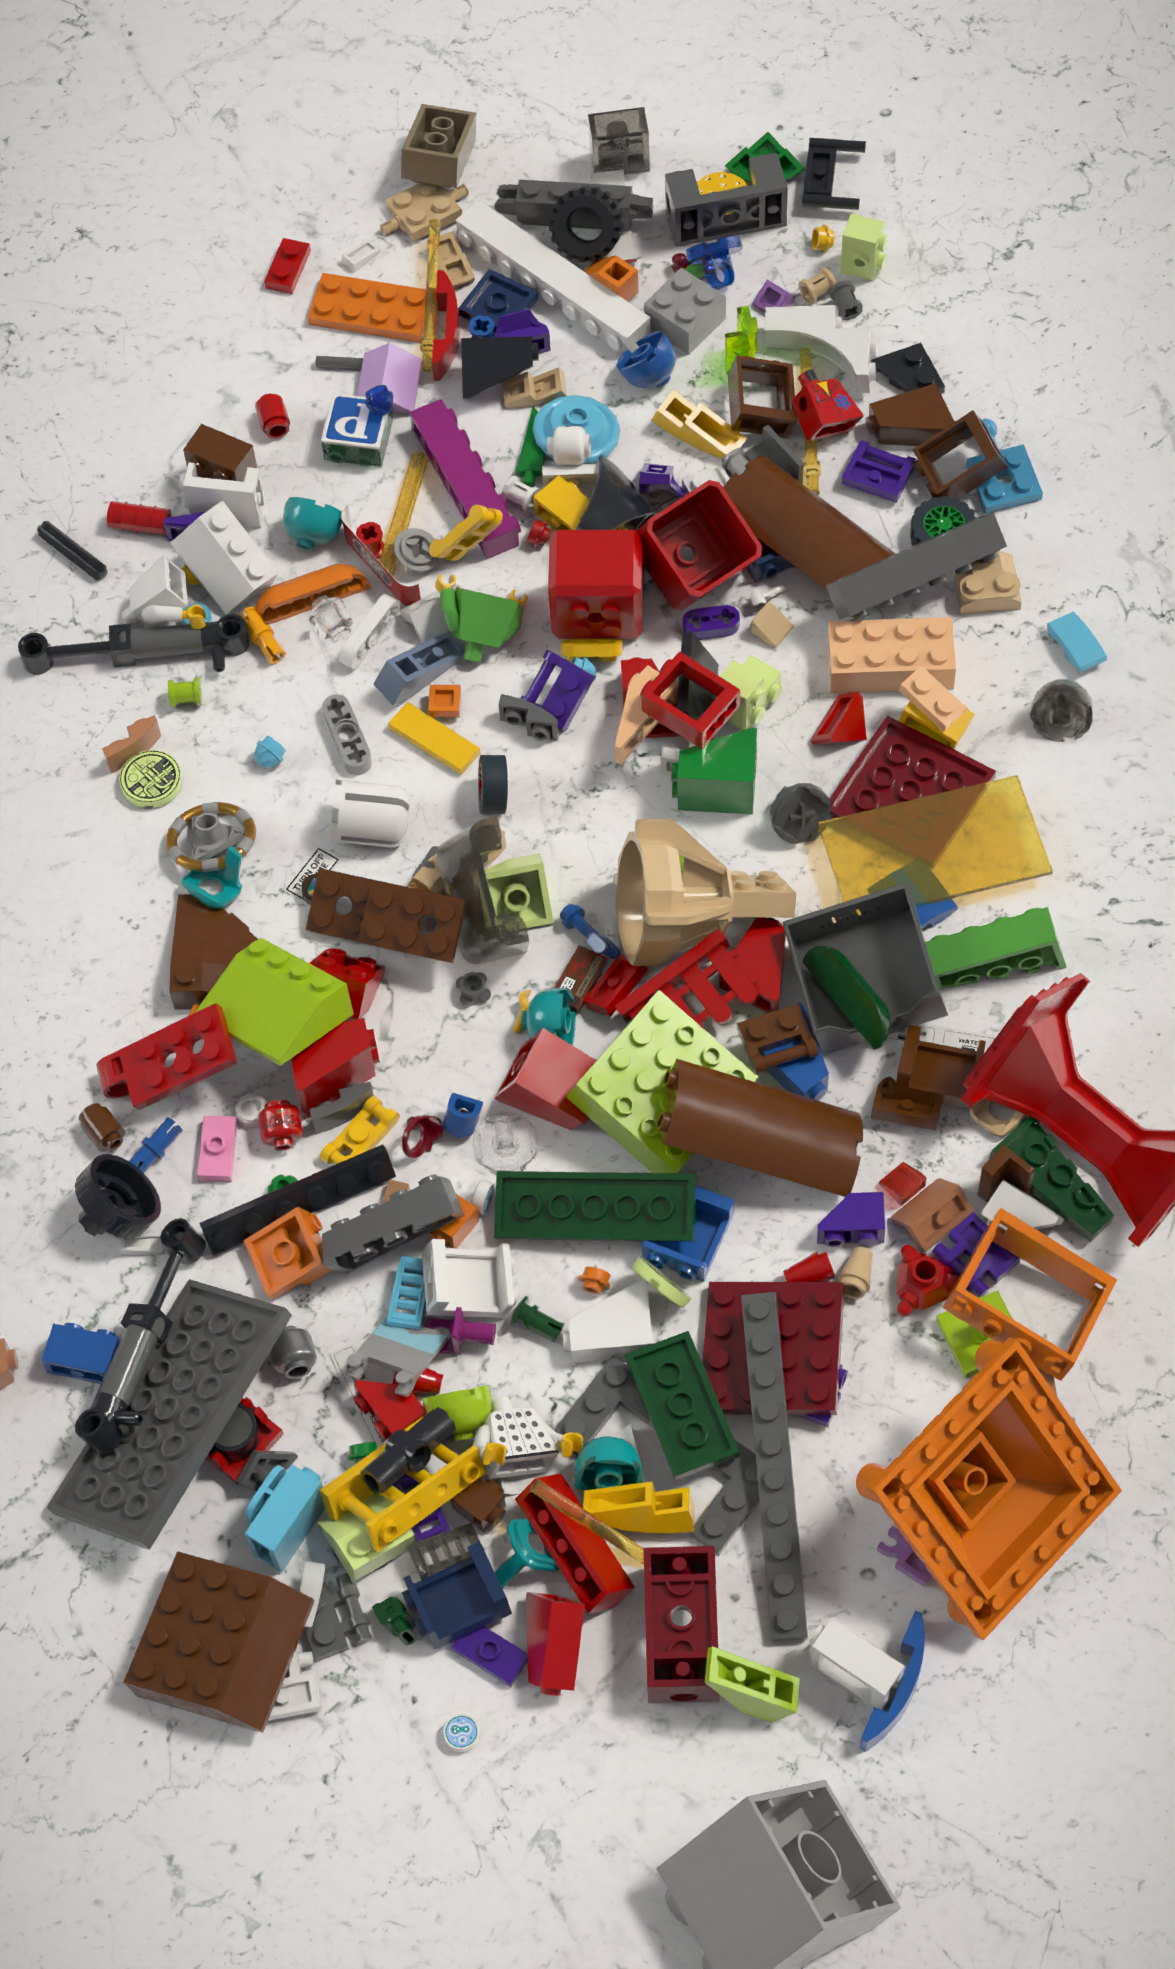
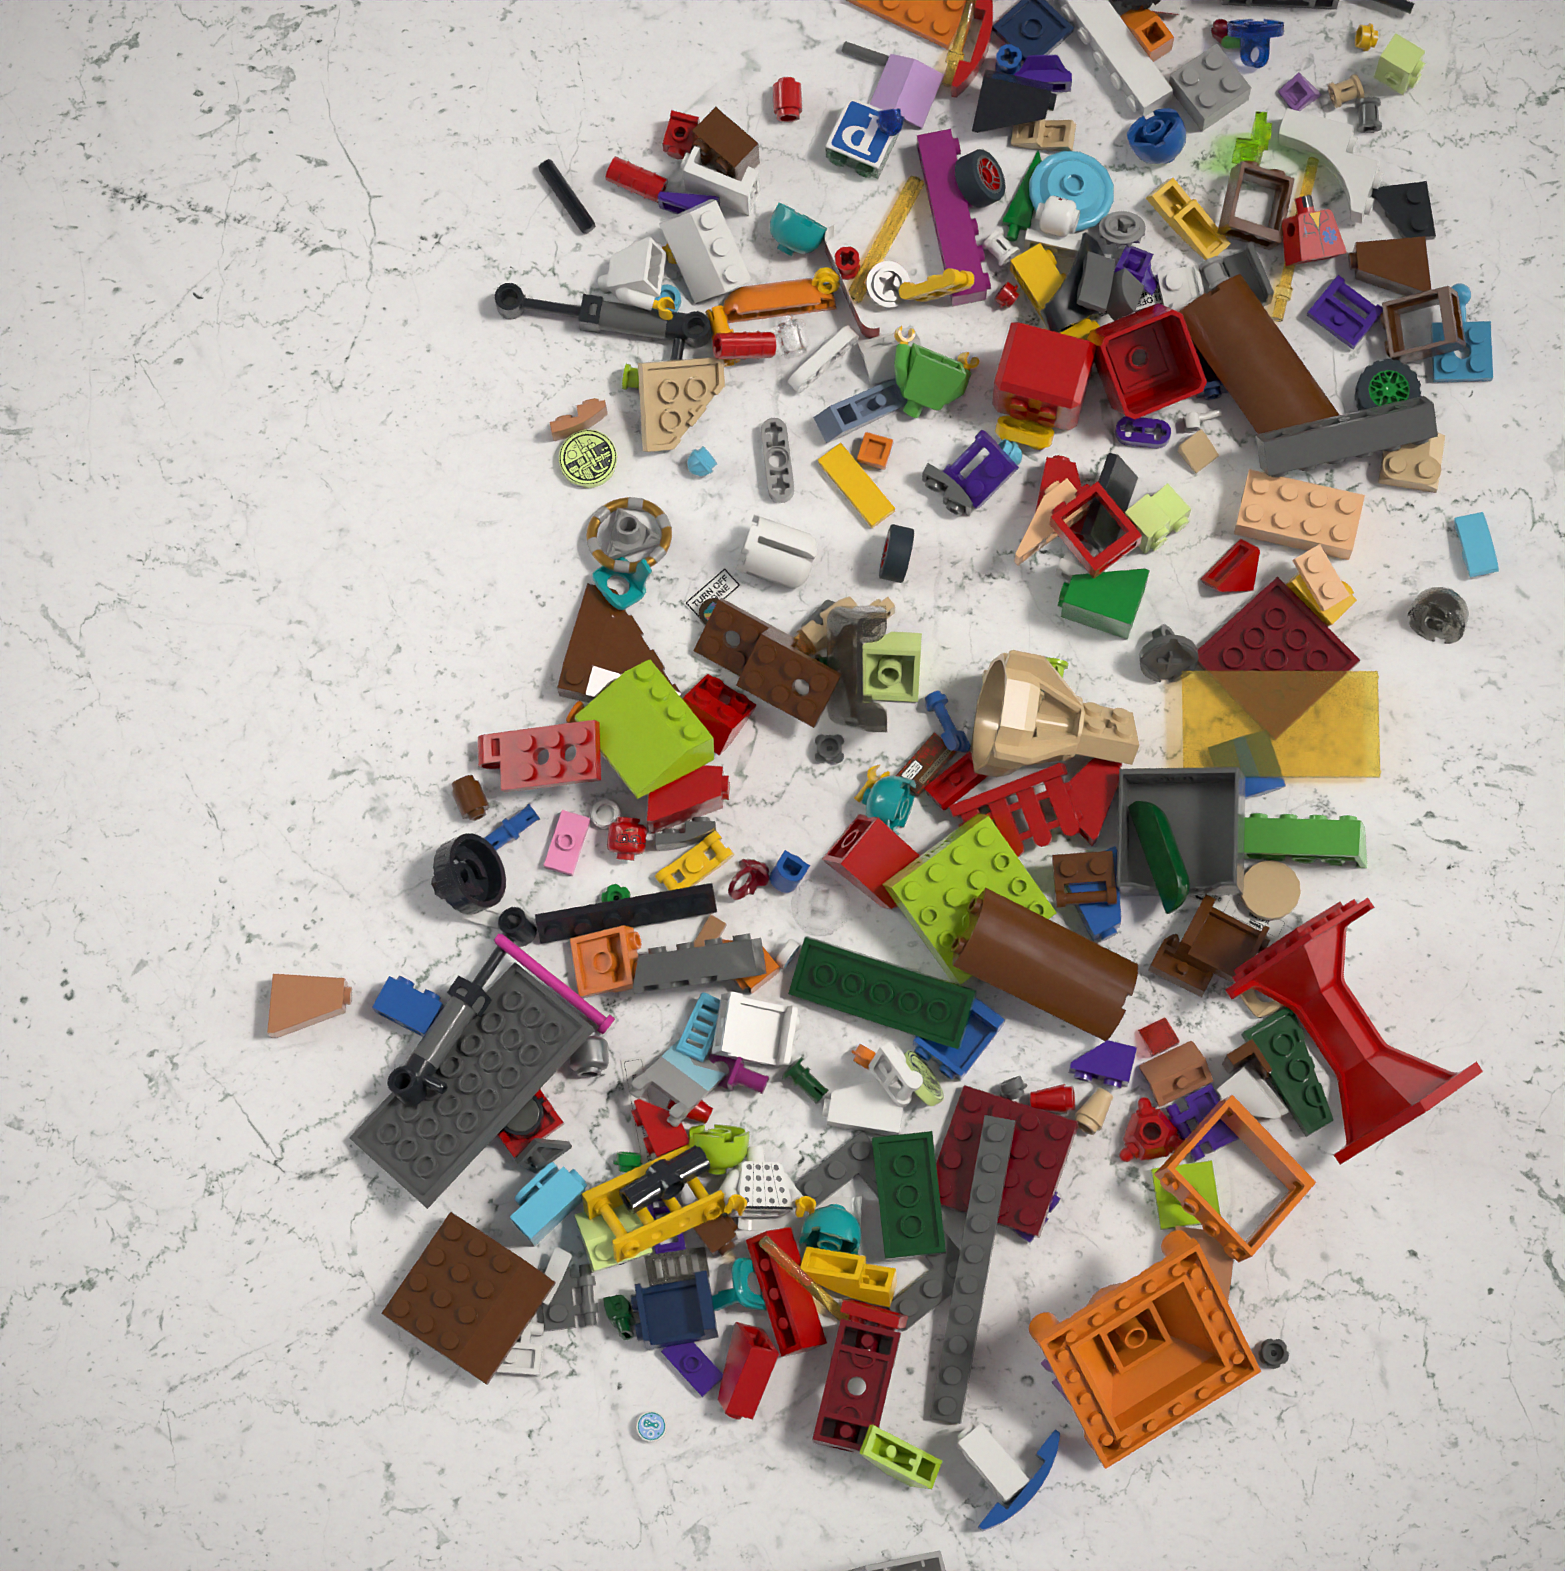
camera: 15 degrees right, 15 degrees up
none -> dark pink bar [494,934,615,1035]
none -> tan plate [638,357,725,452]
none -> red brick [662,110,700,159]
none -> red axle [713,331,777,360]
none -> yellow plate [811,267,840,294]
none -> red plate [840,1299,908,1331]
none -> white plate [868,1041,923,1107]
none -> black wheel [955,149,1006,208]
none -> dark grey plate [999,1076,1028,1100]
none -> dark grey slope [1077,251,1115,313]
none -> light grey gear [1099,211,1146,248]
none -> dark grey brick [1106,268,1144,321]
none -> tan tile [1241,860,1301,921]
none -> dark grey plate [1259,1338,1289,1369]

